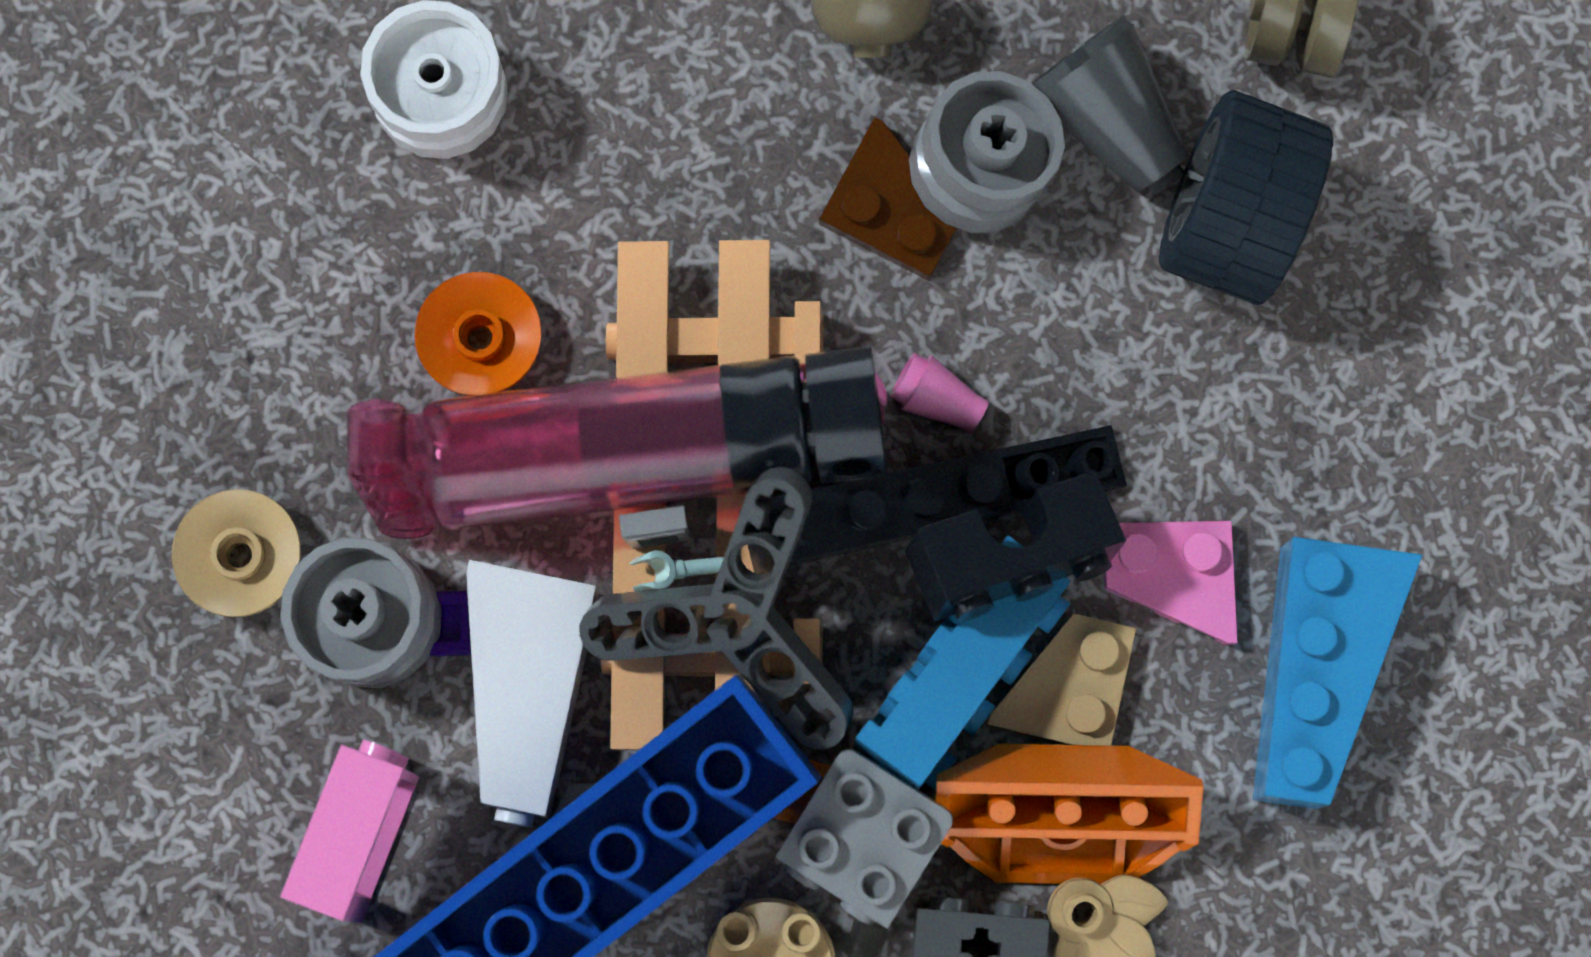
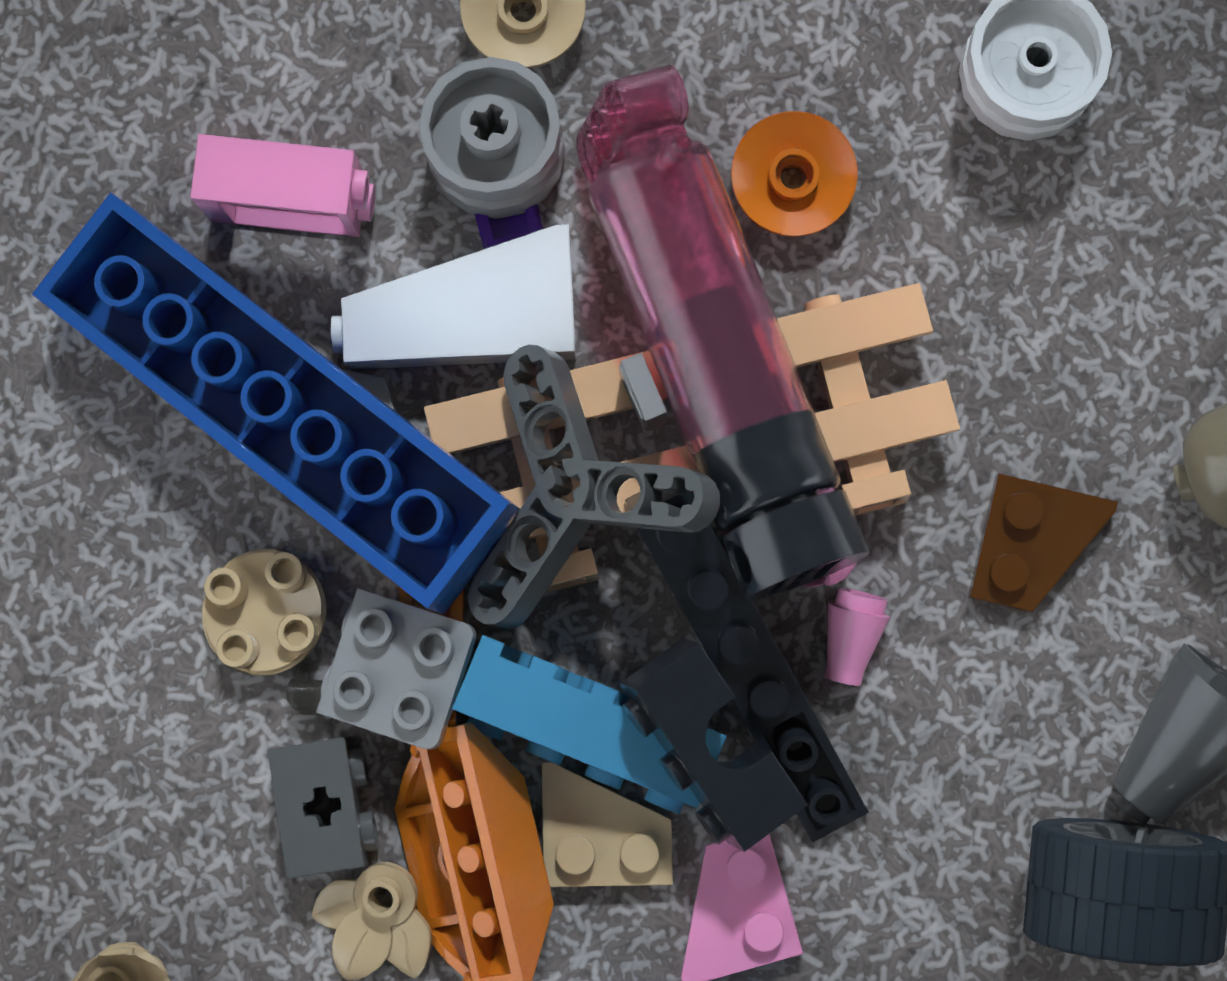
camera: 80 degrees right, 5 degrees up
light aqua hand [630,550,724,591] -> none
light grey wheel [909,71,1065,233] -> none

